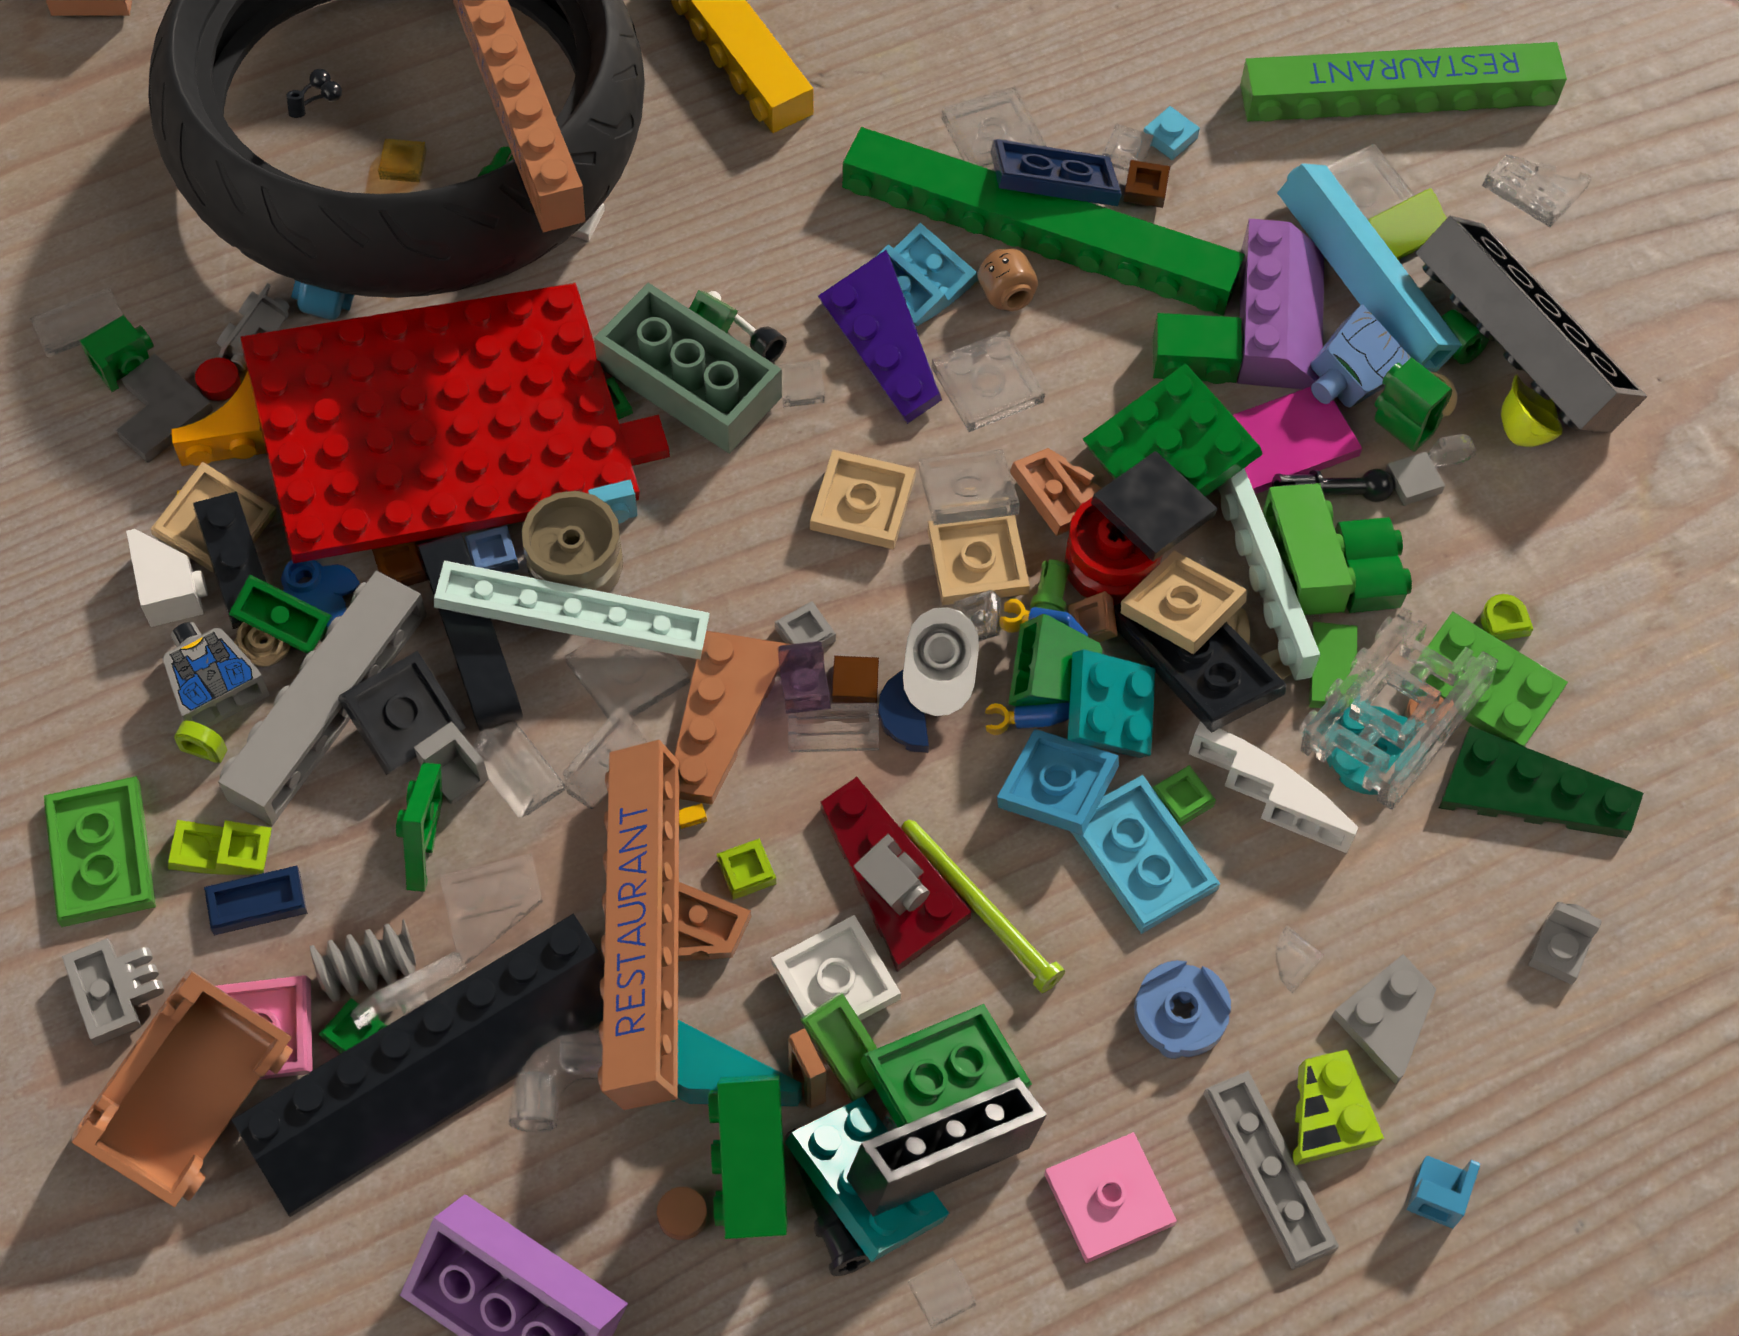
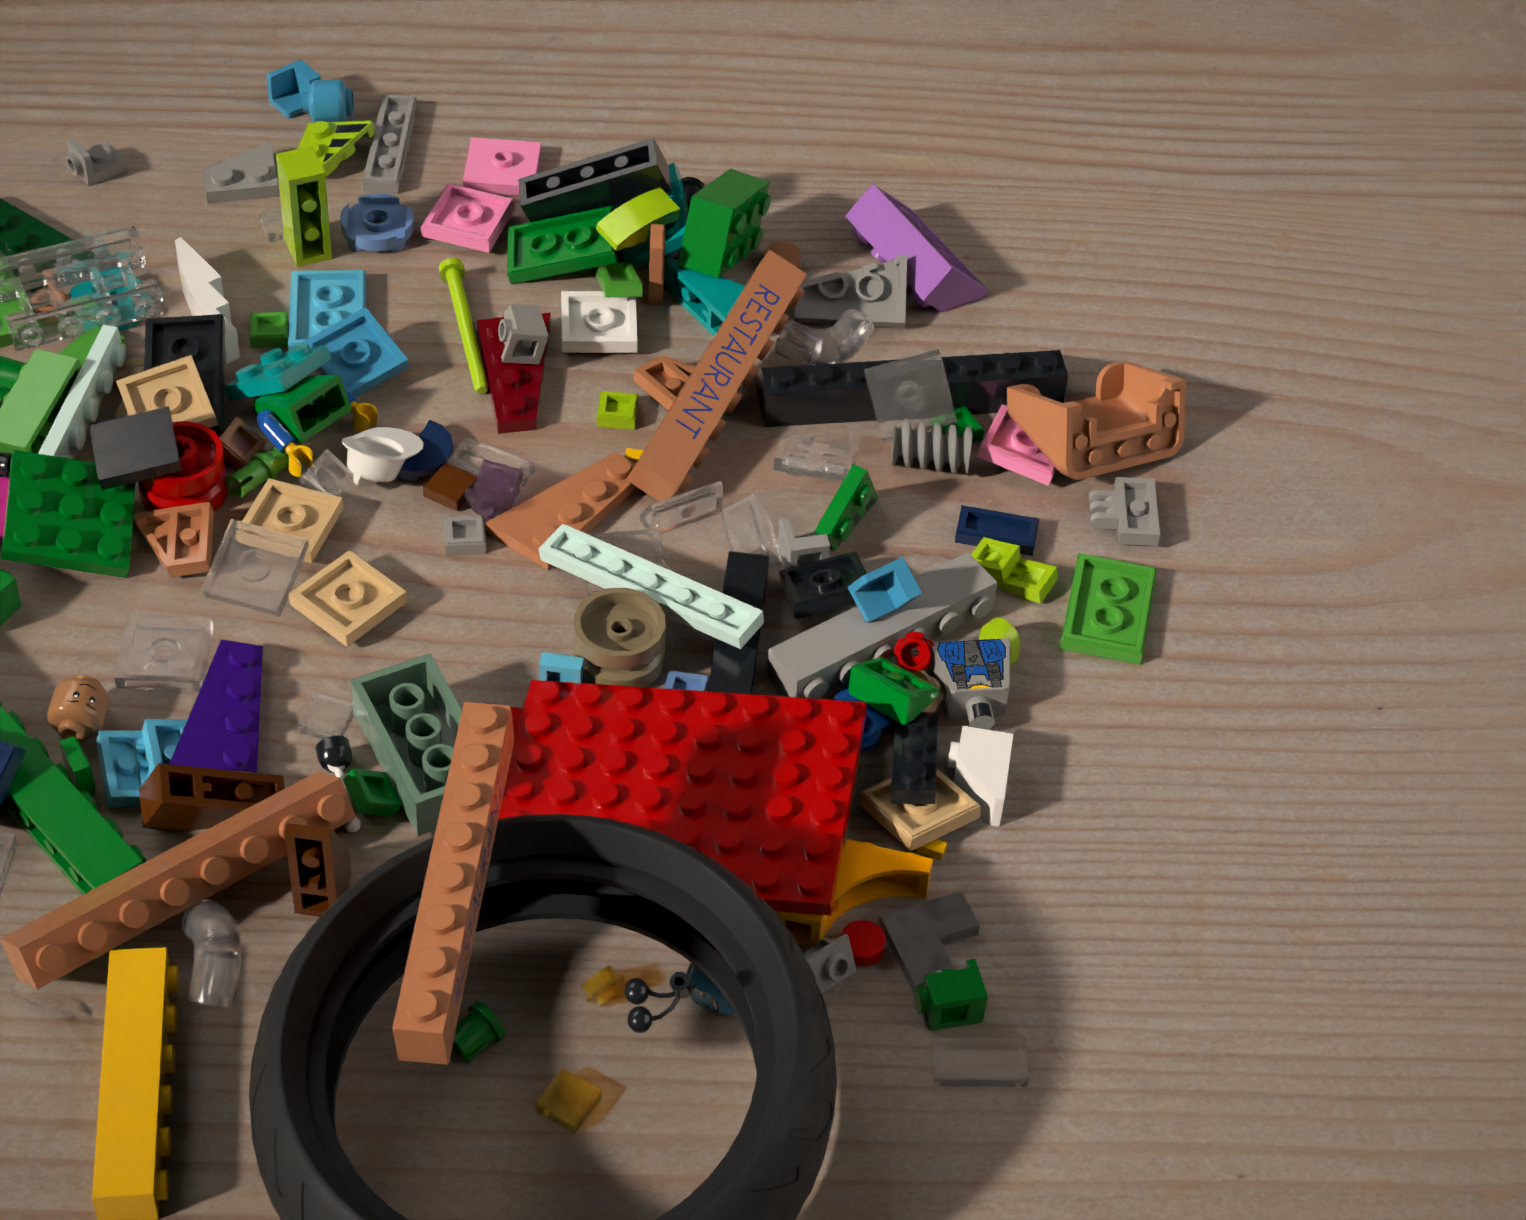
camera: 155 degrees left, 15 degrees down
none -> nougat brick [0,771,356,990]
none -> green tile [59,736,96,795]
none -> reddish brown slope [139,763,285,832]
none -> clear cylinder [182,900,241,1007]
none -> lime brick [276,146,332,267]
none -> reddish brown slope [284,823,352,917]
none -> dark azure head [302,80,354,123]
none -> bright pink plate [421,183,515,253]
none -> lime slope [596,187,681,251]
none -> light grey wing [794,254,907,328]
none -> dark azure panel [847,557,922,623]
none -> red plate [894,631,935,671]

